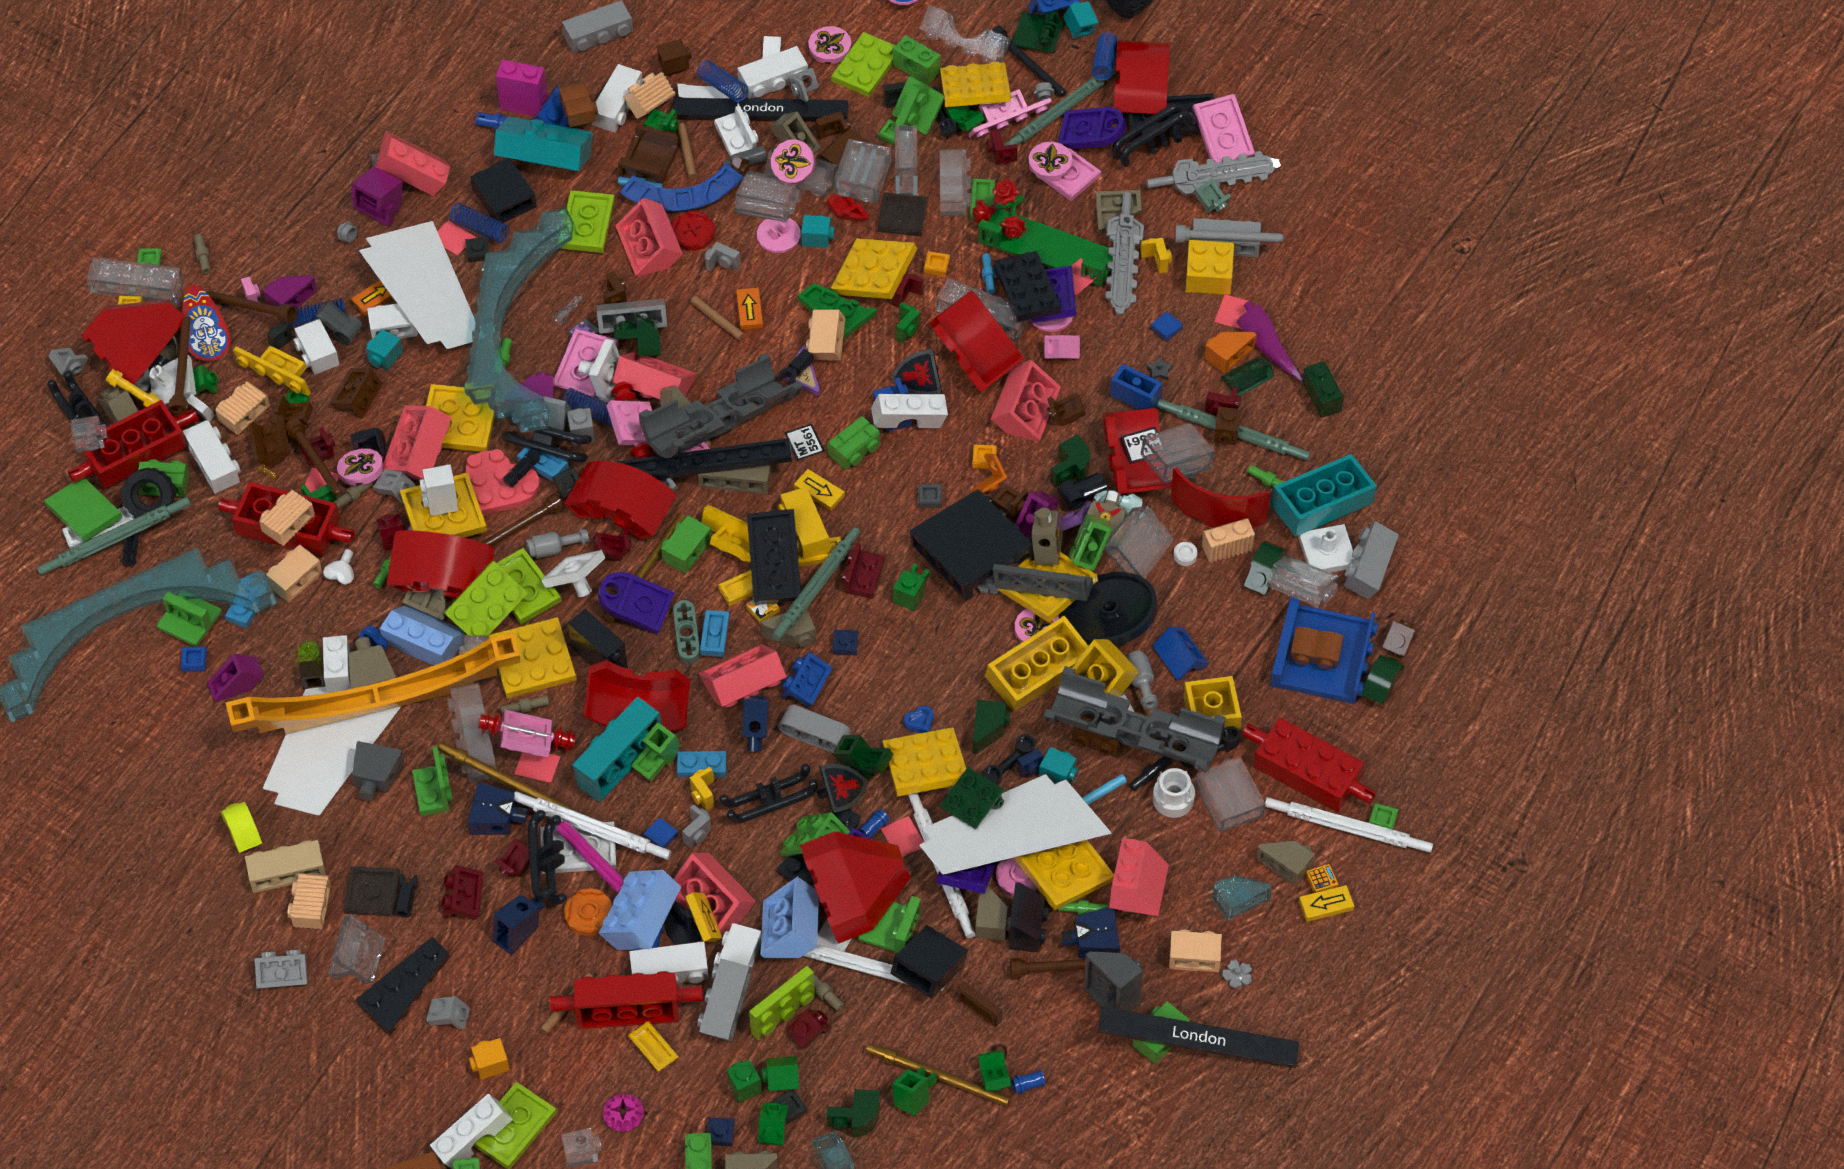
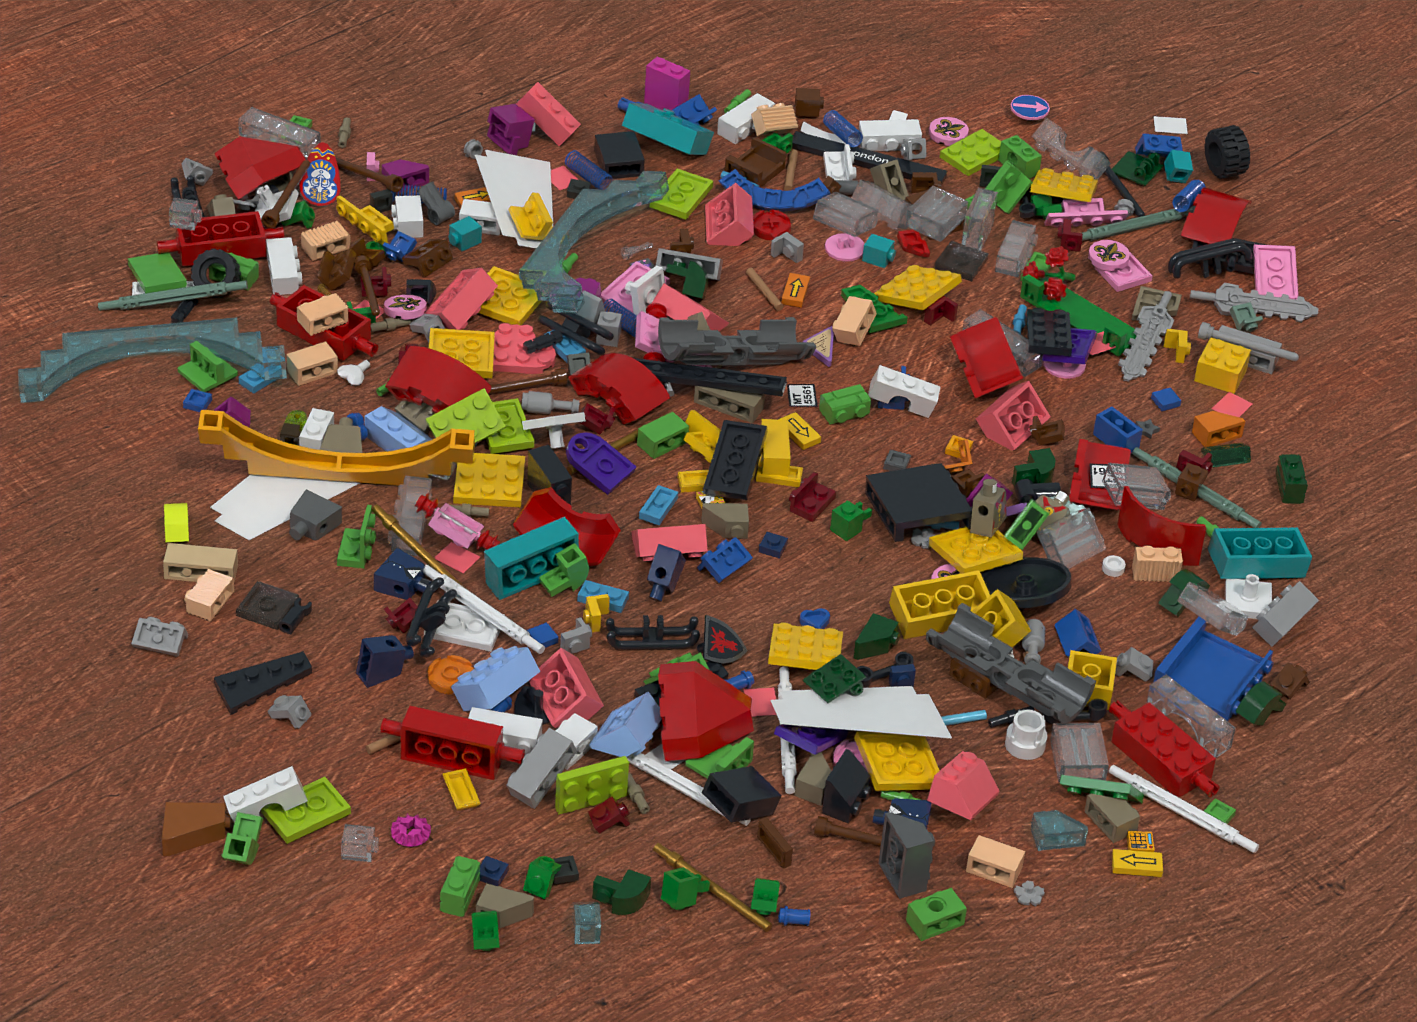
camera: 15 degrees right, 15 degrees down
yellow bar [105,369,160,407] -> none
white tile [187,394,215,422] -> none
clear bracket [328,915,385,984] -> none
white brick [419,465,458,516] -> none
dark red bracket [441,865,484,920] -> none
light orange brick [469,1038,510,1080] -> none
dark pink axle [557,821,624,893] -> none
dark orange brick [558,82,598,127] -> none
light grey brick [562,0,633,54] -> none
sand green beam [673,600,700,665] -> none
yellow tile [686,892,723,942] -> none
green brick [727,1059,762,1104] -> none
green brick [762,1056,799,1091] -> none
bright pink tile [771,140,815,184] -> none
sand green axle [772,527,860,641] -> none
light grey beam [778,705,852,753] -> none
black bar [779,349,814,386] -> none
dark green brick [833,735,894,779] -> none
shield [891,349,943,394] -> none
green bracket [896,302,920,343] -> none
light orange tile [924,251,950,277] -> none
dark grey fence [993,564,1093,601] -> none
teal brick [1039,747,1079,784] -> none
bright pink panel [1045,335,1080,359] -> none
dark purple tile [1058,107,1126,149] -> none
black tile [1097,1006,1299,1068] -> none
magenta piece [1237,301,1303,382] -> none
dark orange brick [1291,627,1343,670] -> none
none -> blue bracket [382,231,417,262]
none -> yellow bracket [508,192,558,241]
none -> bright green bar [724,89,751,113]
none -> green wing [1060,775,1144,803]
none -> light grey bracket [1115,647,1153,682]
none -> clear arch [1146,674,1236,758]

